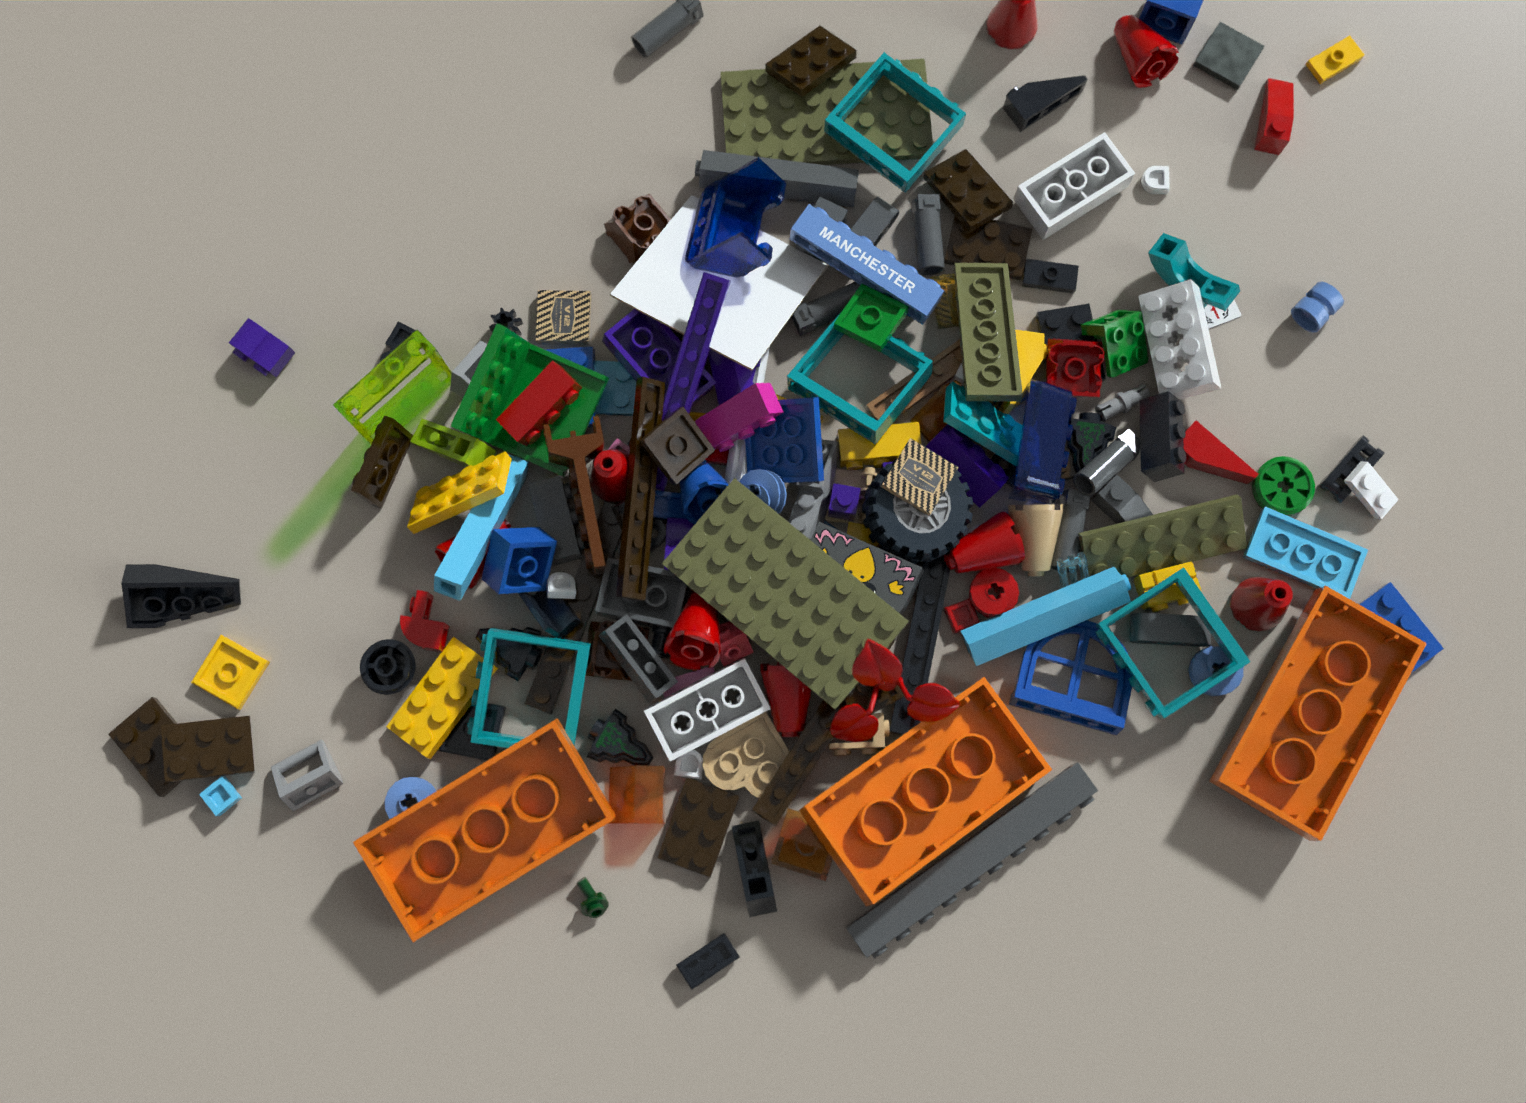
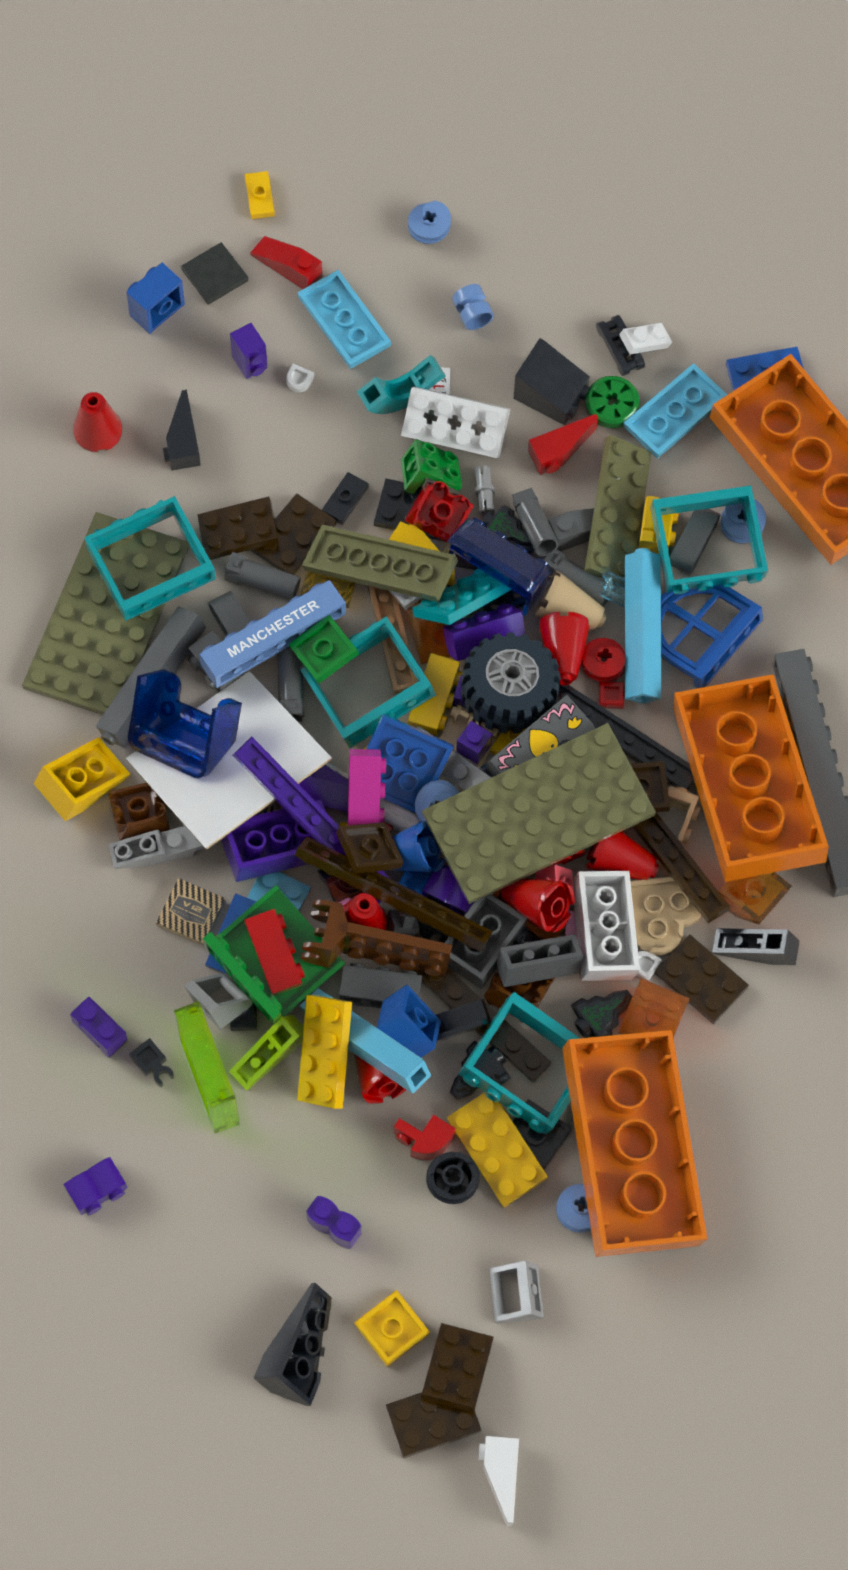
camera: 70 degrees left, 10 degrees down
medium azure plate [199,776,242,816] -> none
dark brown plate [351,415,413,509] -> none
black gear [489,308,523,336] -> none
white tile [546,572,576,599] -> none
dark green plate [576,877,609,918] -> none
black plate [676,932,740,990] -> none
dark brown plate [765,25,857,97] -> none
red plant [830,639,959,742] -> none
tile [881,438,958,515] -> none
white brick [1013,132,1135,240] -> none
red cone [1114,15,1179,88] -> none
black brick [1139,391,1186,482] -> none
red cone [1230,577,1293,632] -> none
none -> yellow slope [34,737,131,822]
none -> dark purple brick [70,996,128,1058]
none -> light grey slope [109,826,218,869]
none -> dark purple brick [230,323,268,379]
none -> medium azure plate [298,269,391,369]
none -> dark purple brick [306,1196,362,1249]
none -> medium blue piece [408,201,451,244]
none -> white slope [478,1436,519,1527]
none -> black slope [513,338,591,425]

